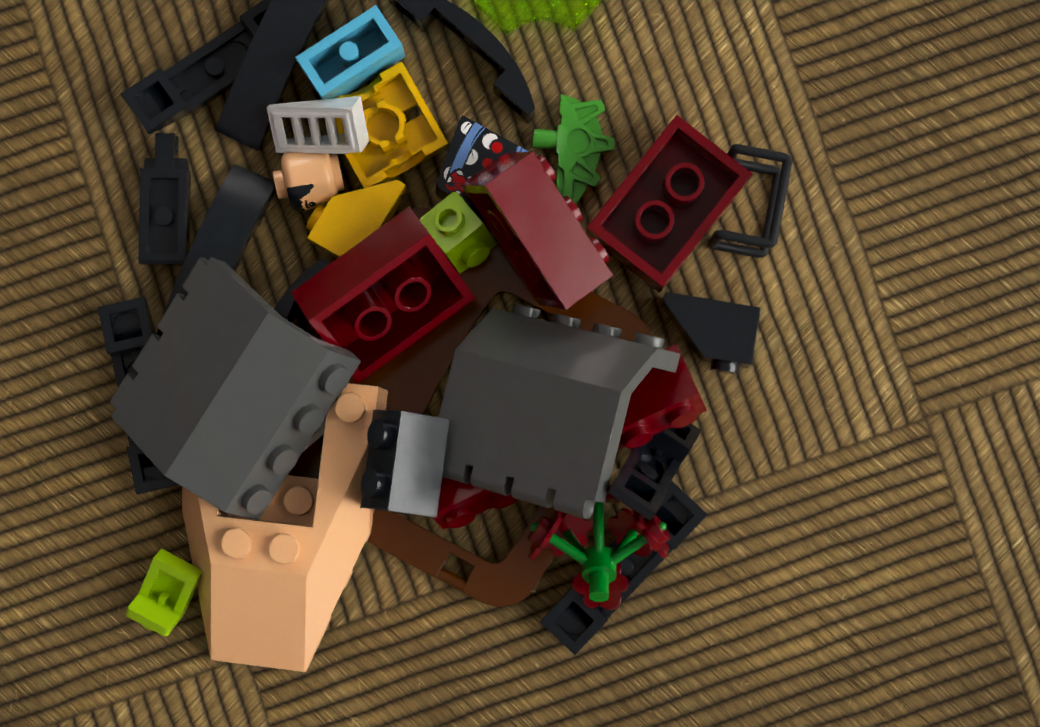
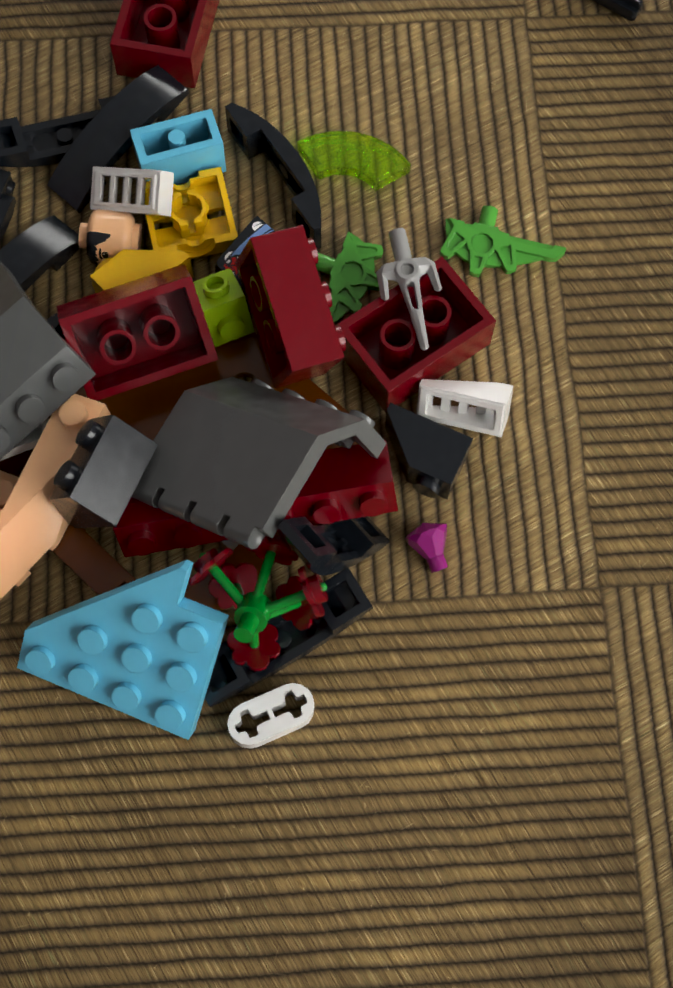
camera: 10 degrees right, 15 degrees down
black piece [708,144,792,258] -> none
none -> medium azure wing [17,560,229,740]
none -> white beam [227,683,315,749]
none -> light grey piece [376,228,442,351]
none -> magenta rock [405,523,448,573]
none -> white slope [417,379,514,438]
none -> bright green piece [439,206,566,277]

